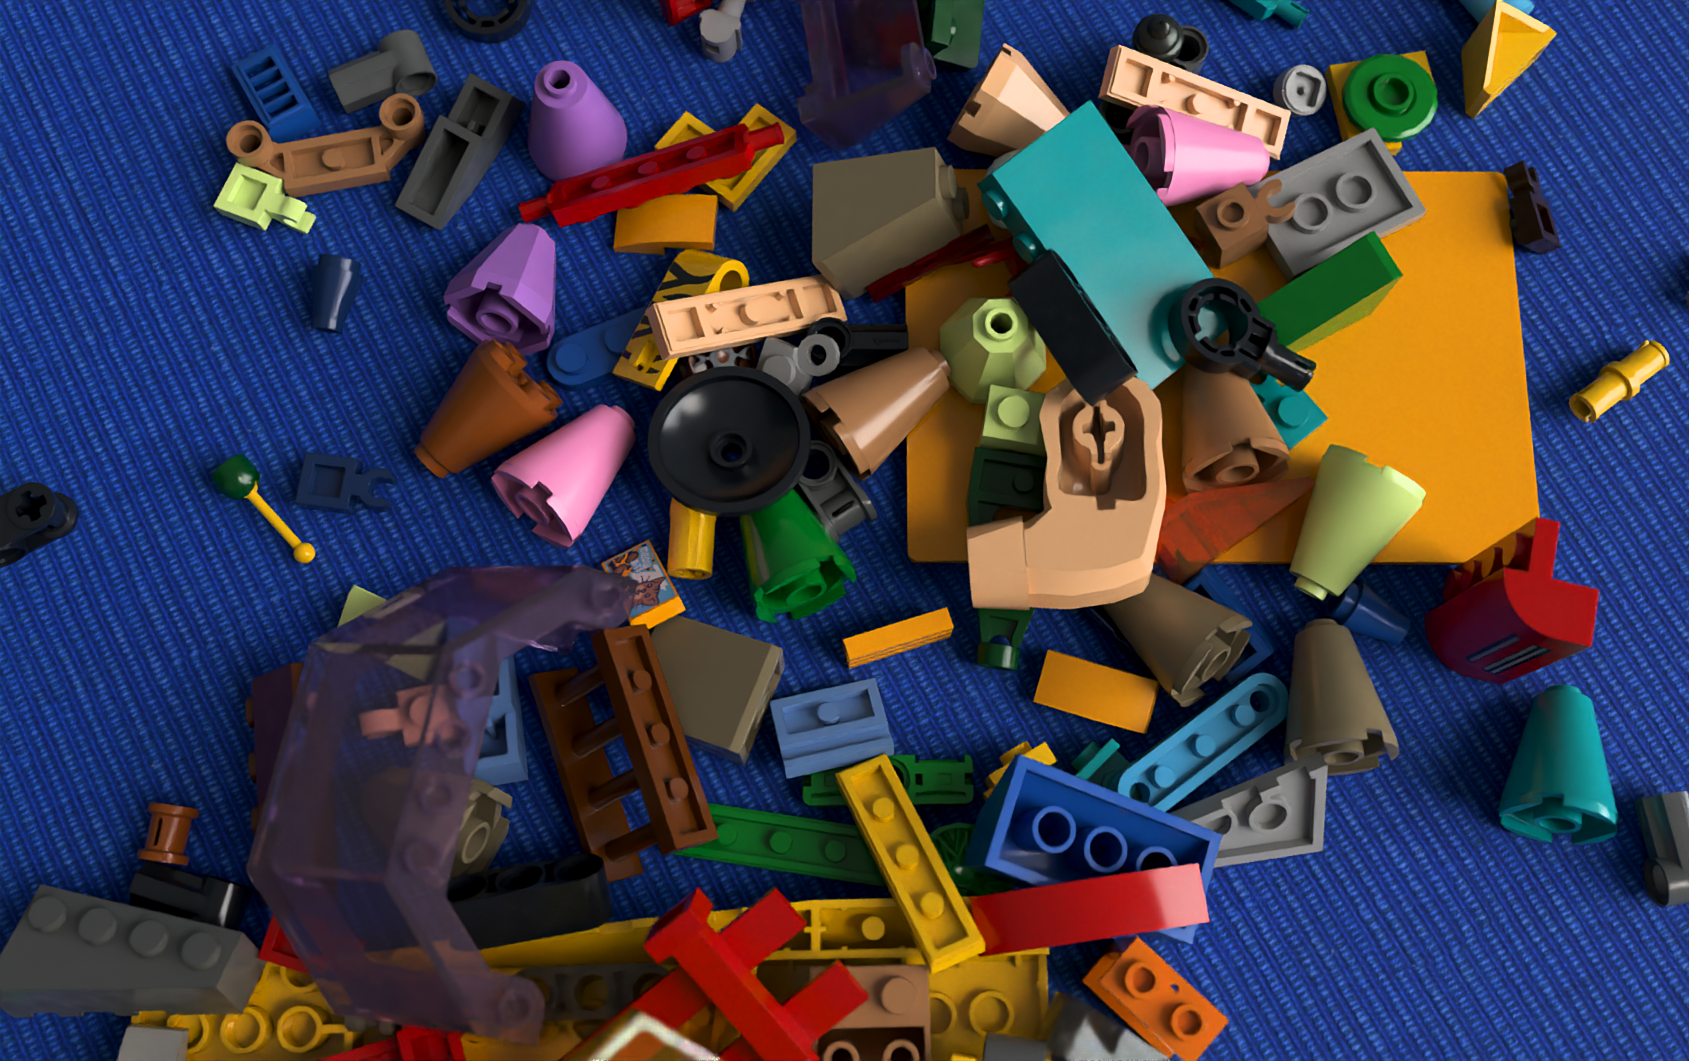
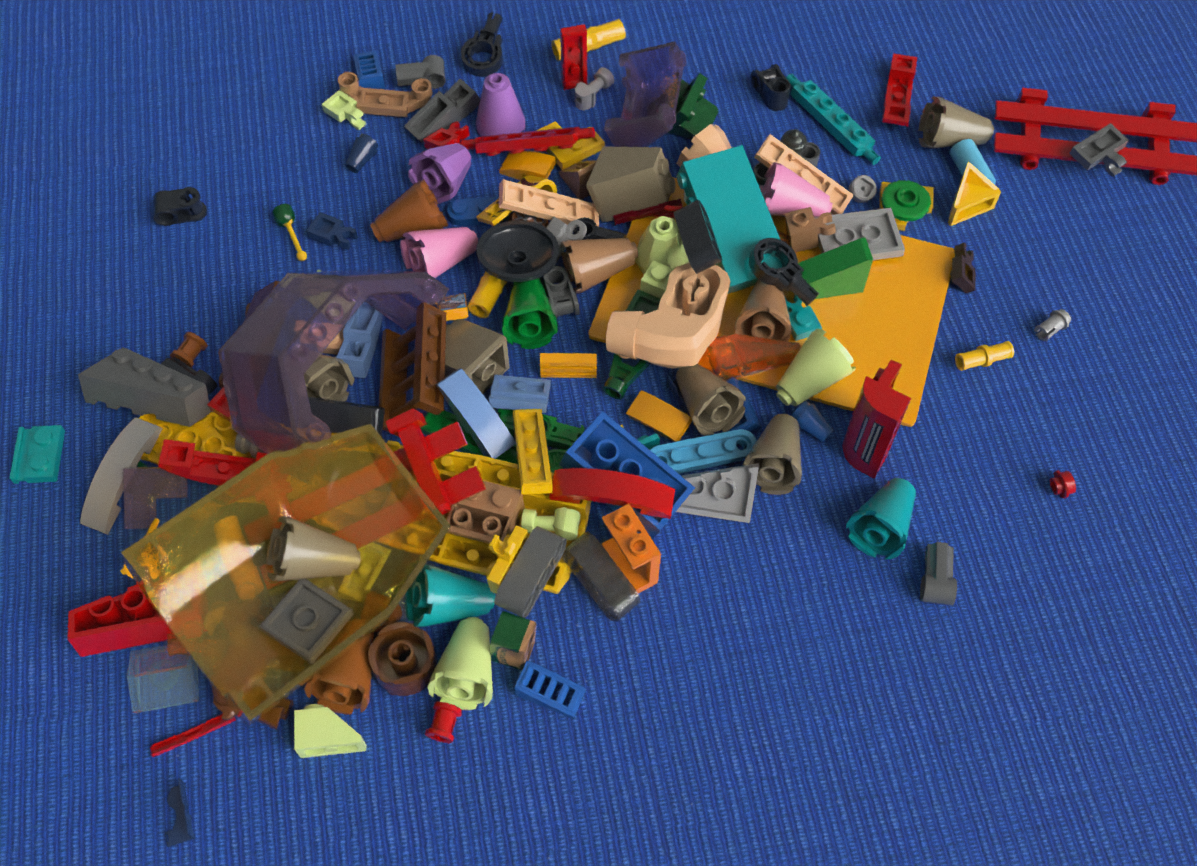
camera: 20 degrees right, 15 degrees down
none -> red plate [424,121,470,149]
none -> medium blue slope [436,368,516,459]
none -> yellowish green leg [521,507,581,540]
none -> medium nougat slope [559,161,596,200]

